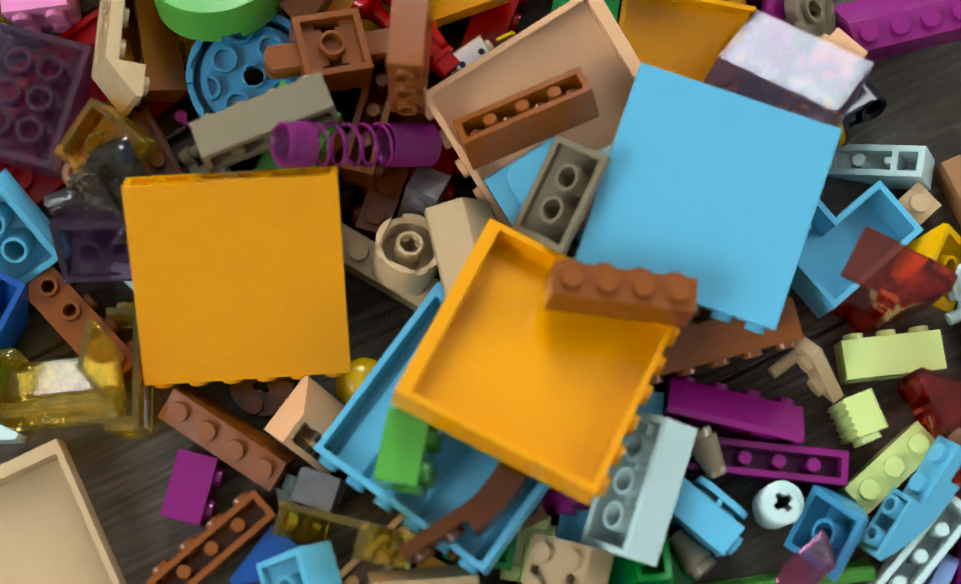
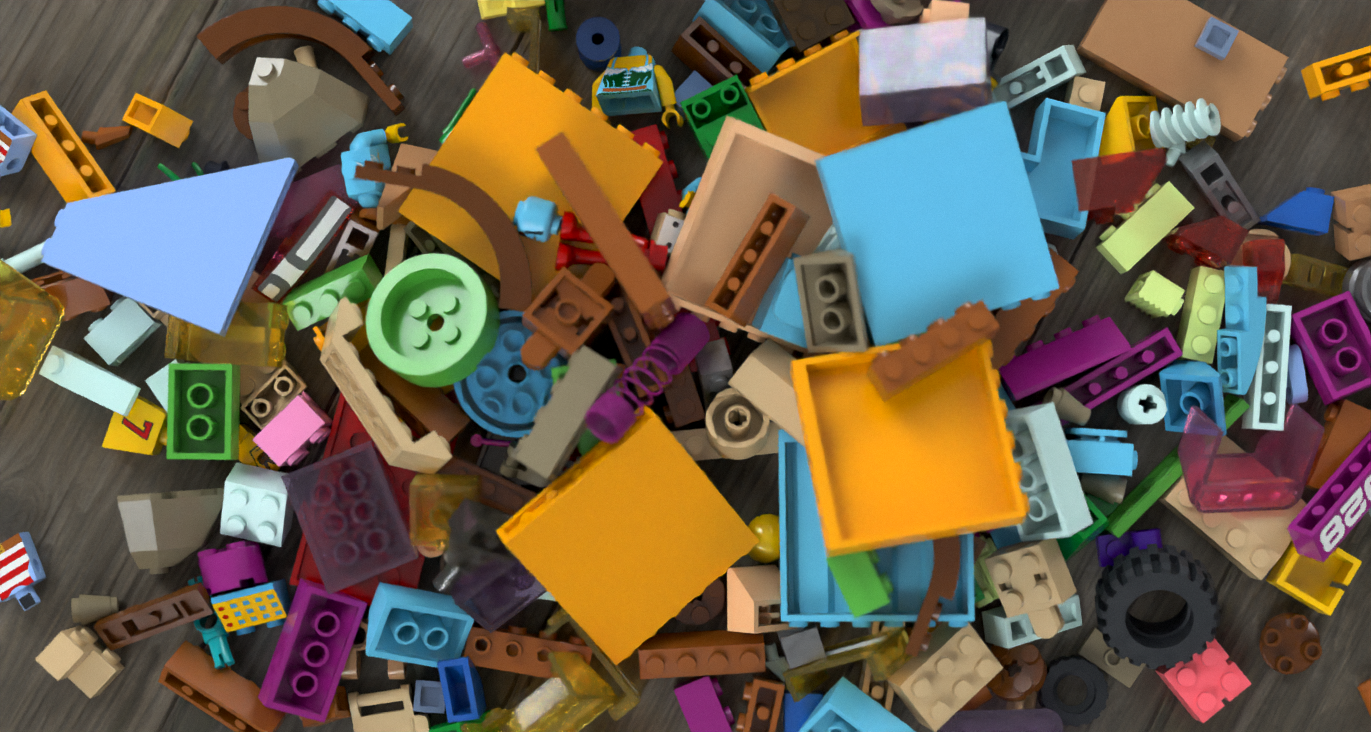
camera: 40 degrees left, 10 degrees up
tan plate [767,336,844,403] -> none

